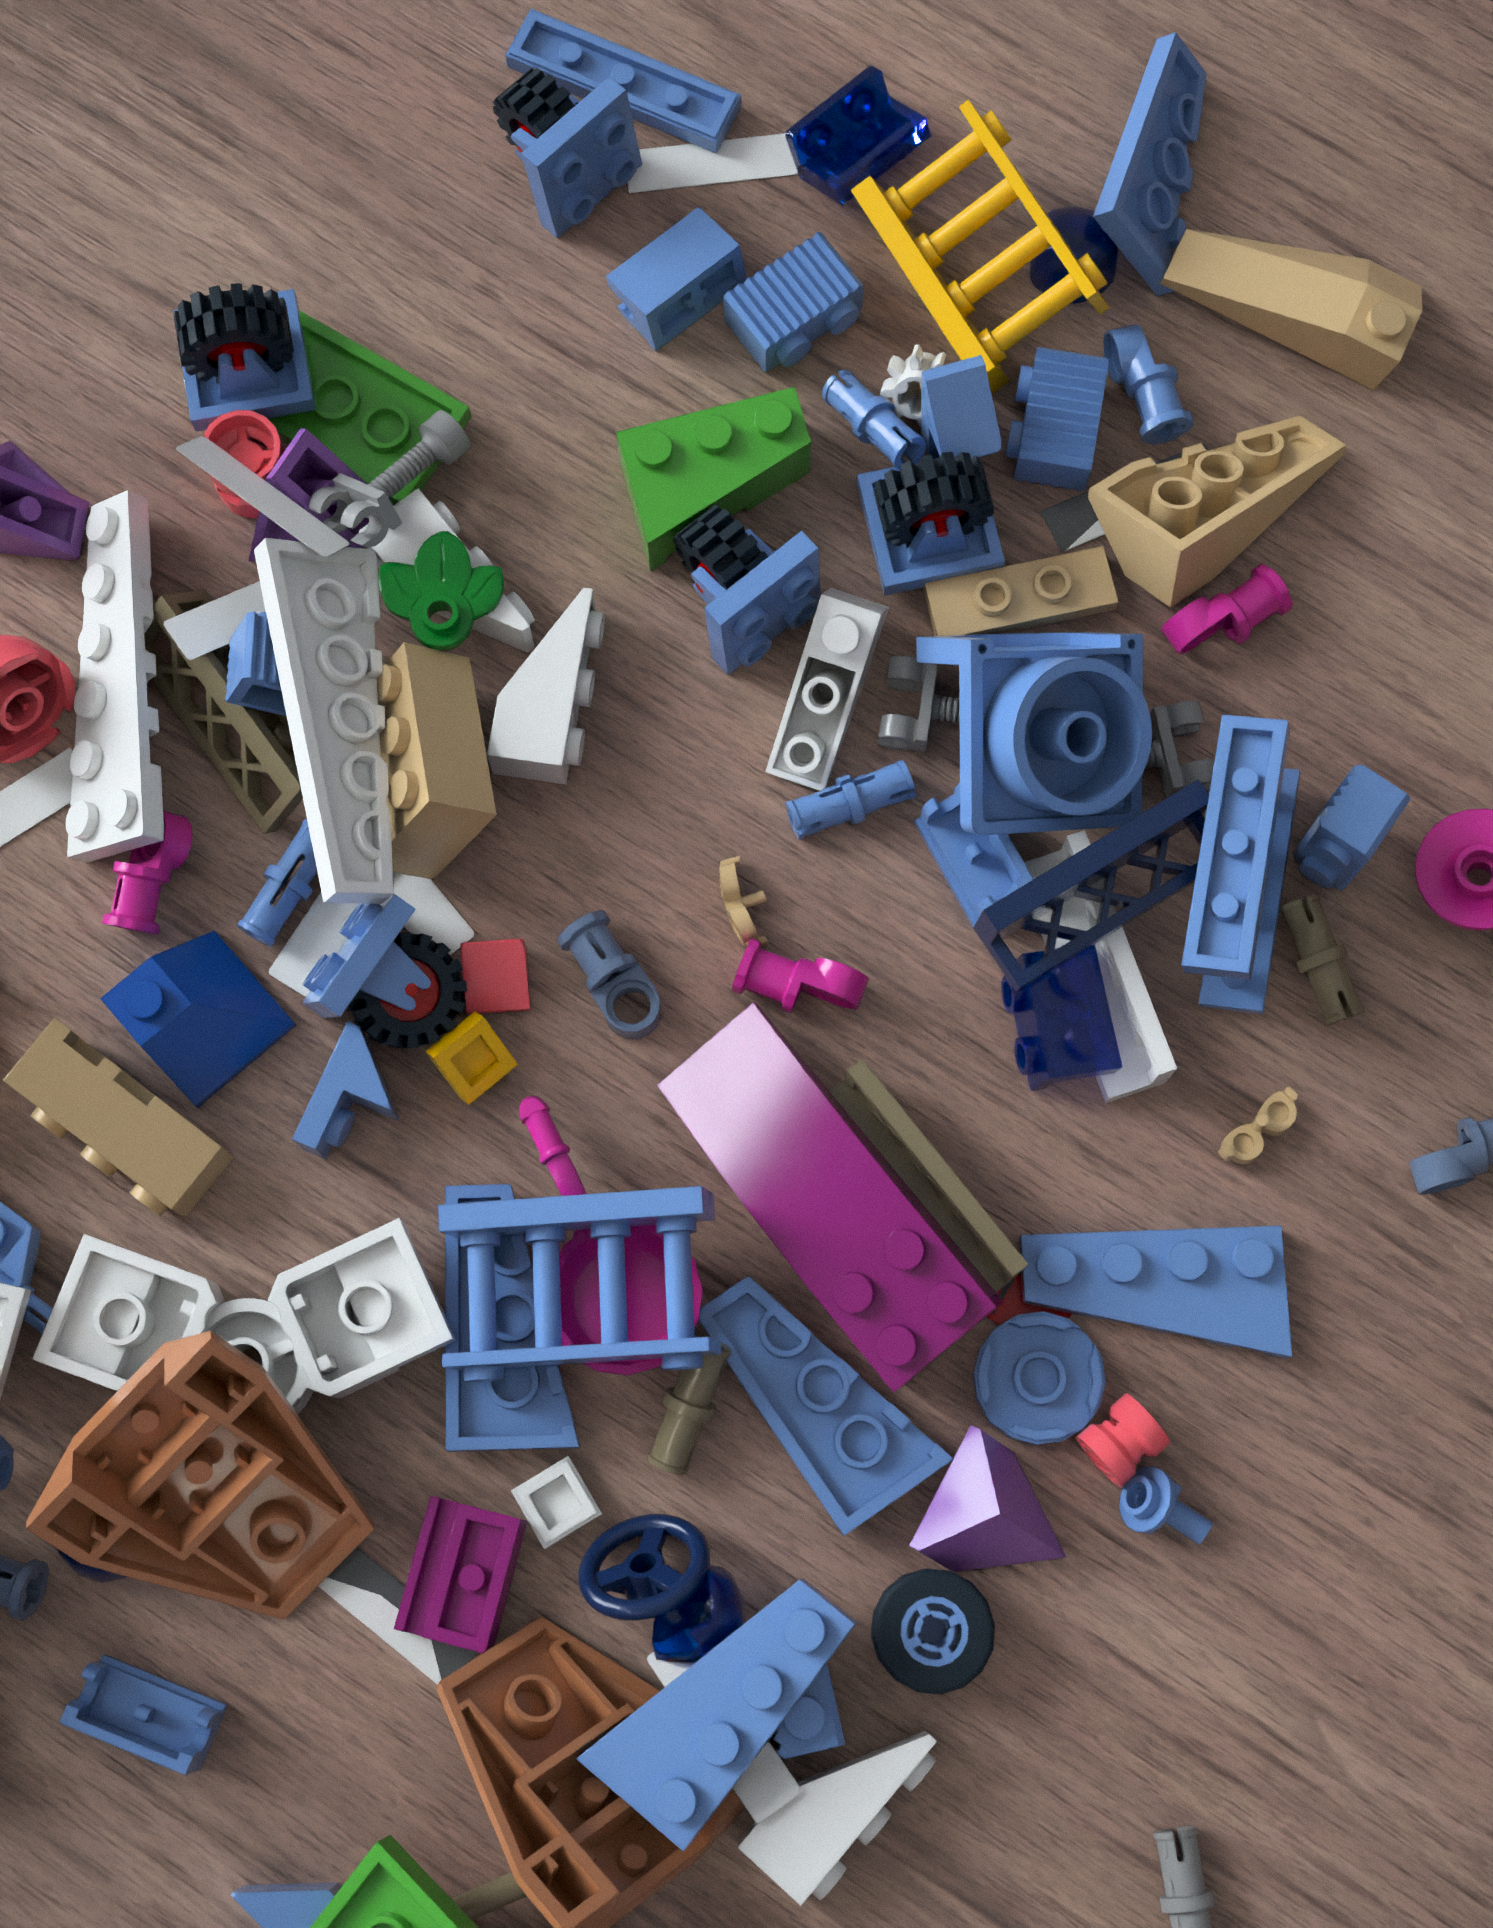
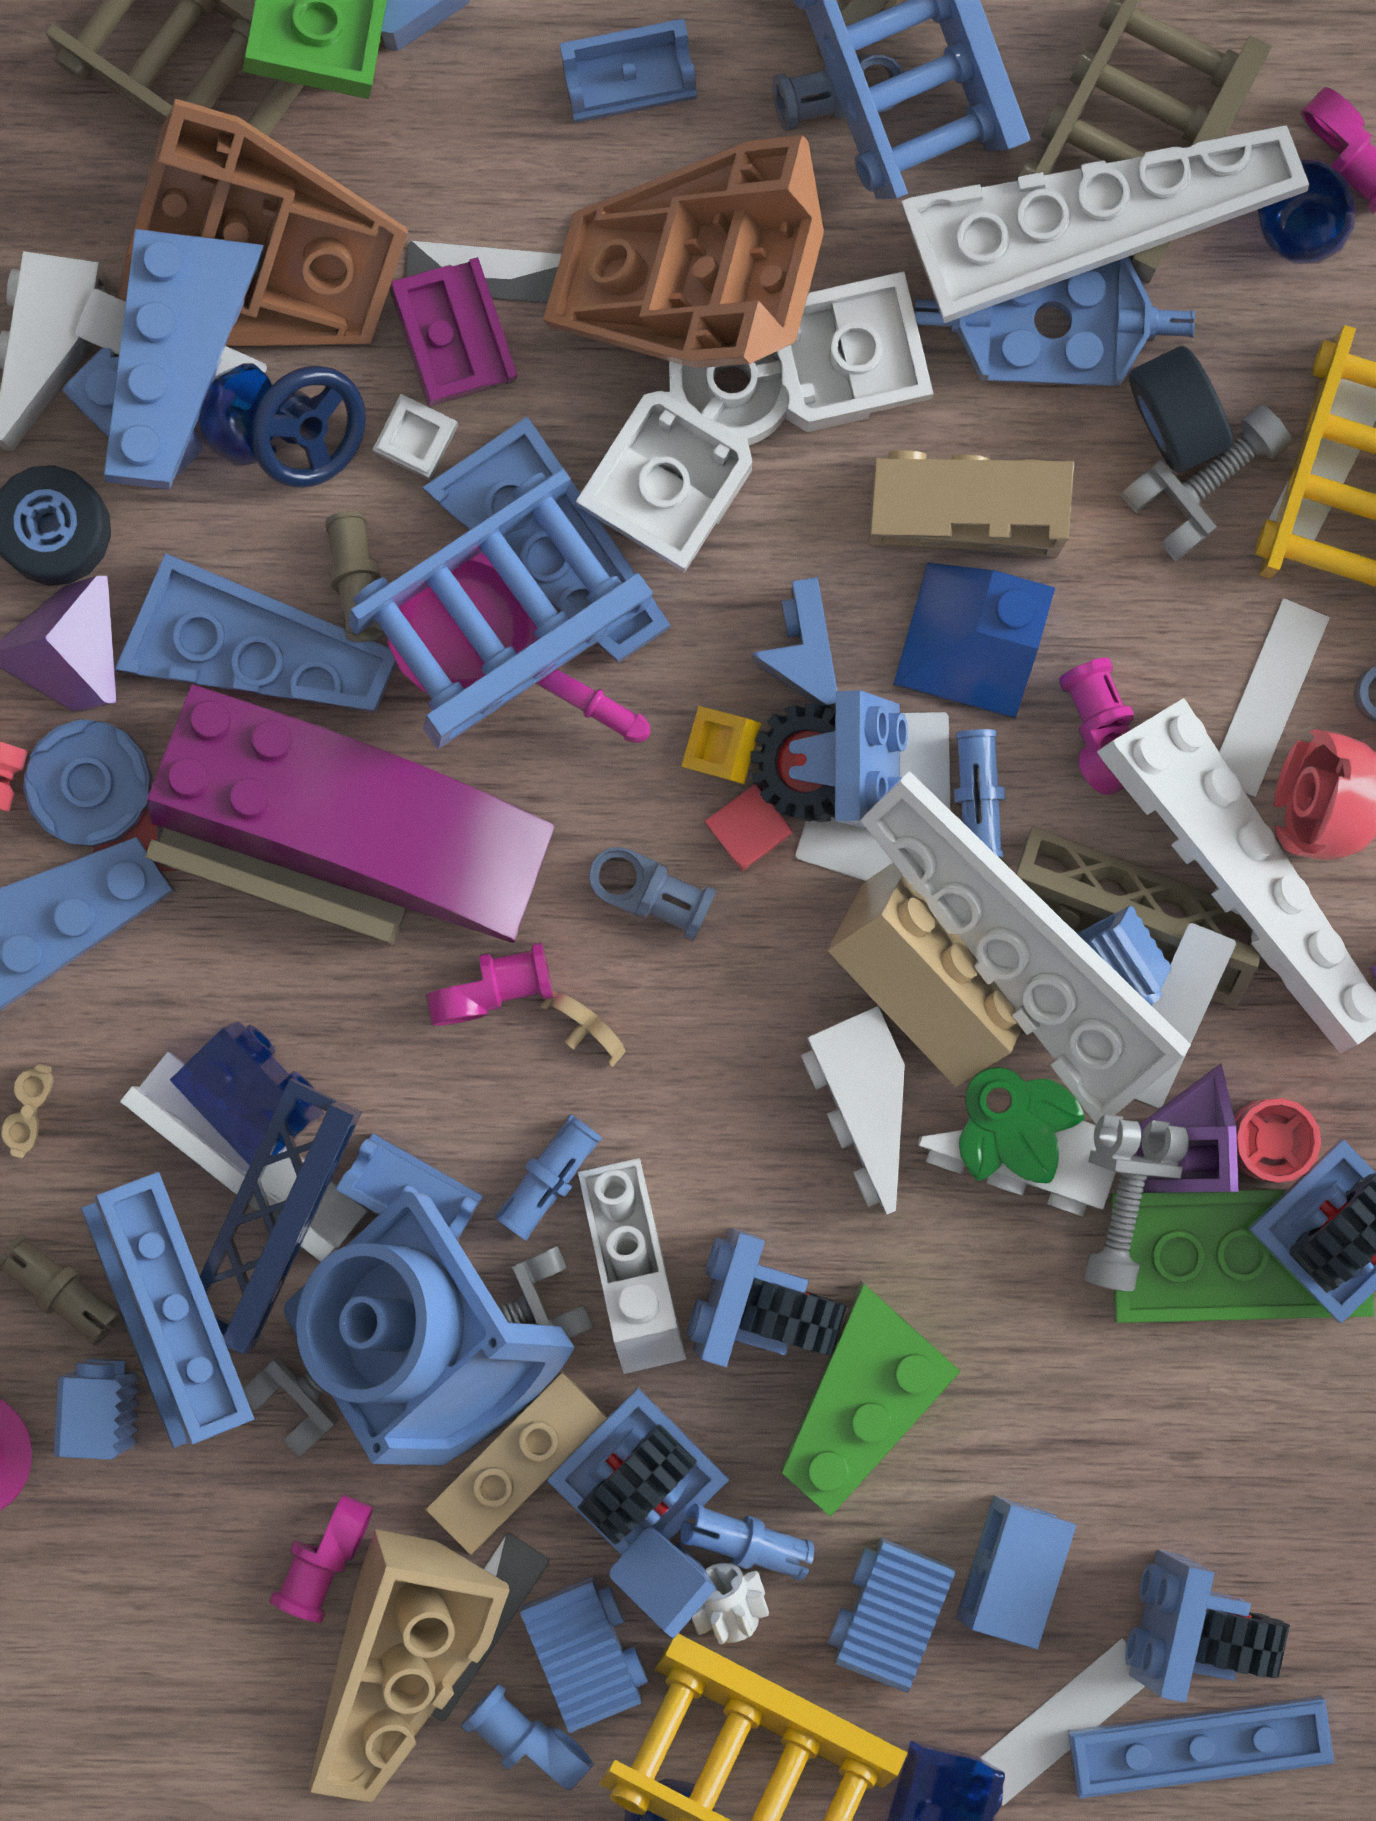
camera: 150 degrees right, 10 degrees up
white sticker [176,436,350,558] -> none

